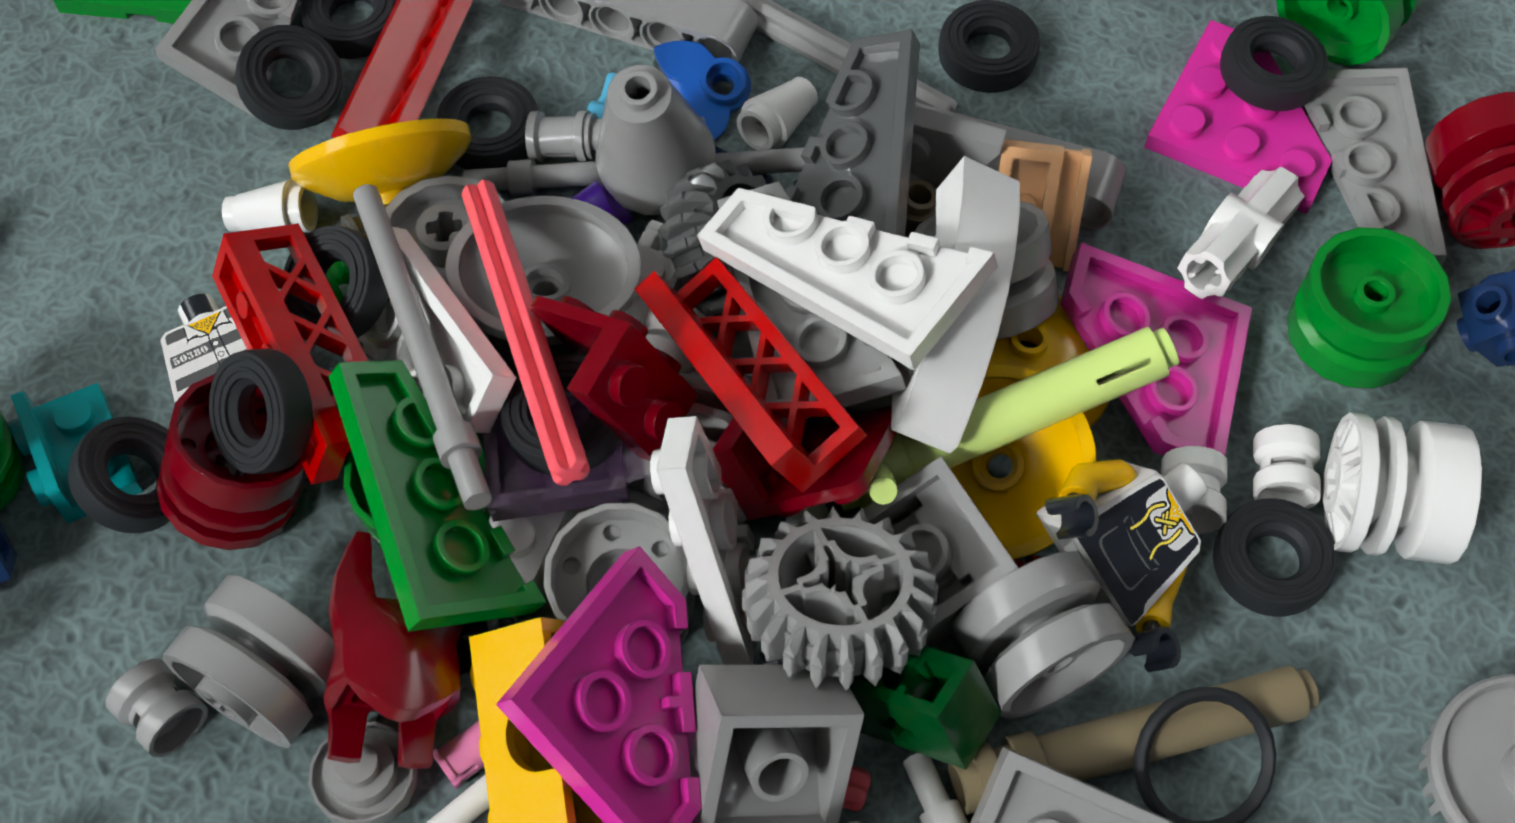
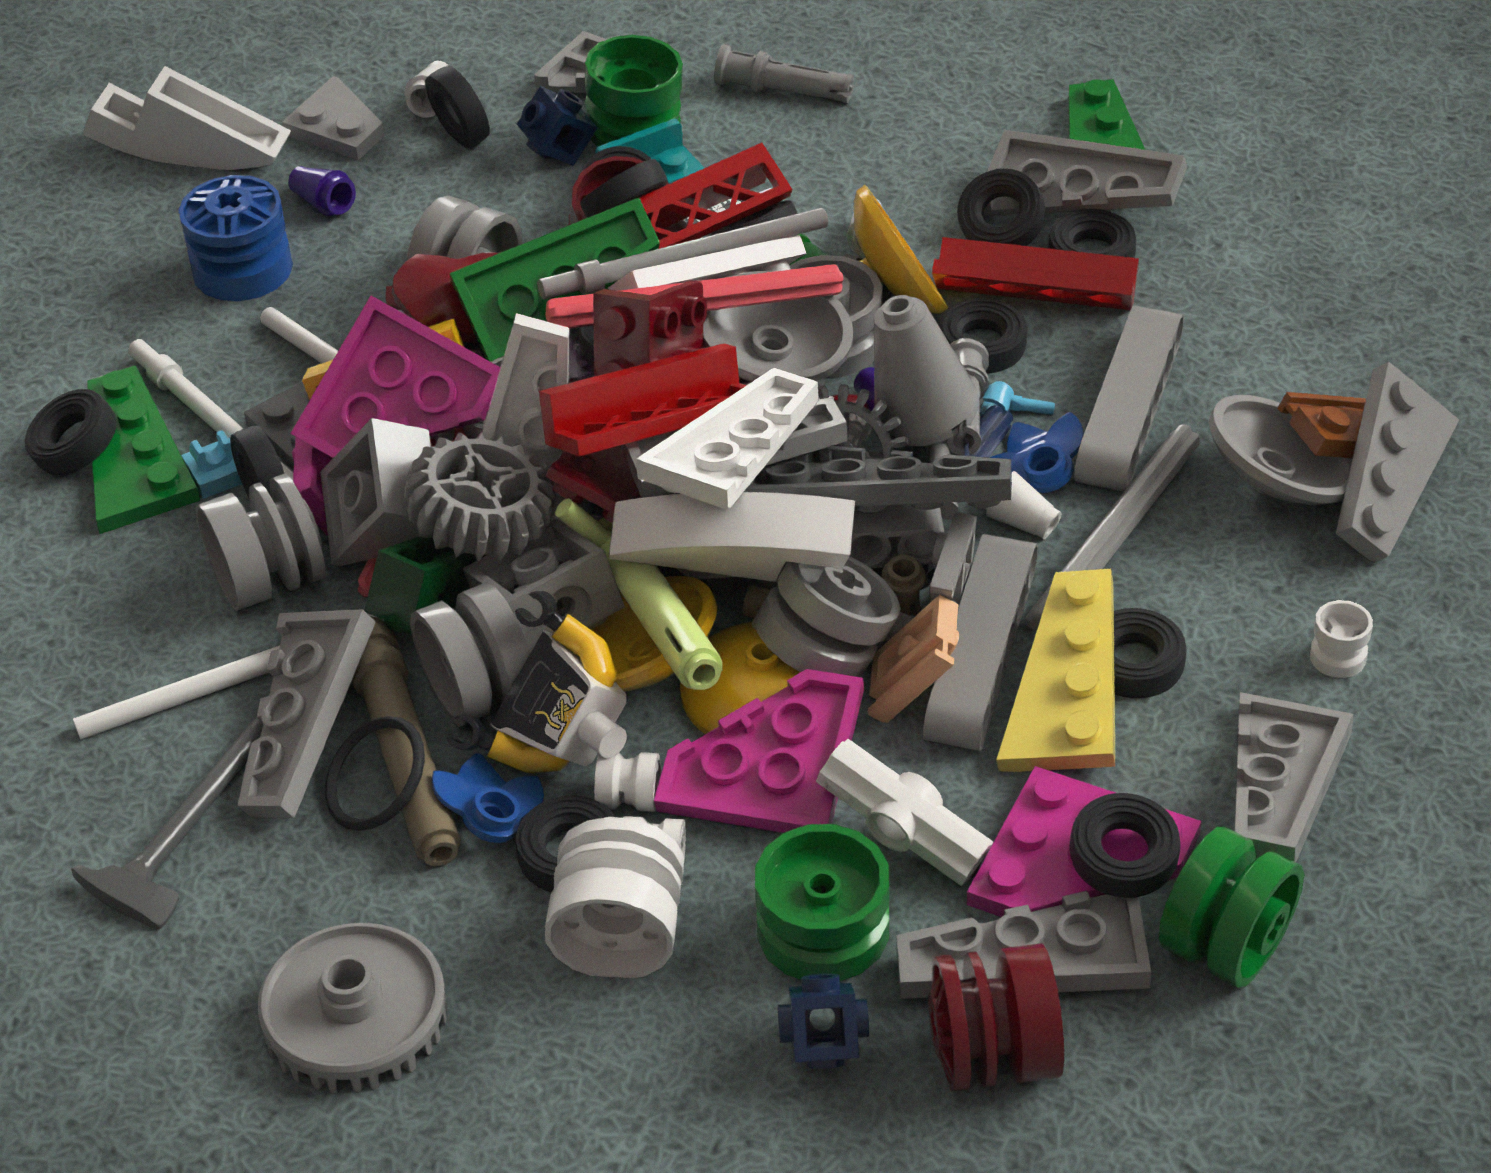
camera: 90 degrees right, 15 degrees down
none -> blue plate [432,753,544,843]
none -> light yellow wing [996,569,1115,772]

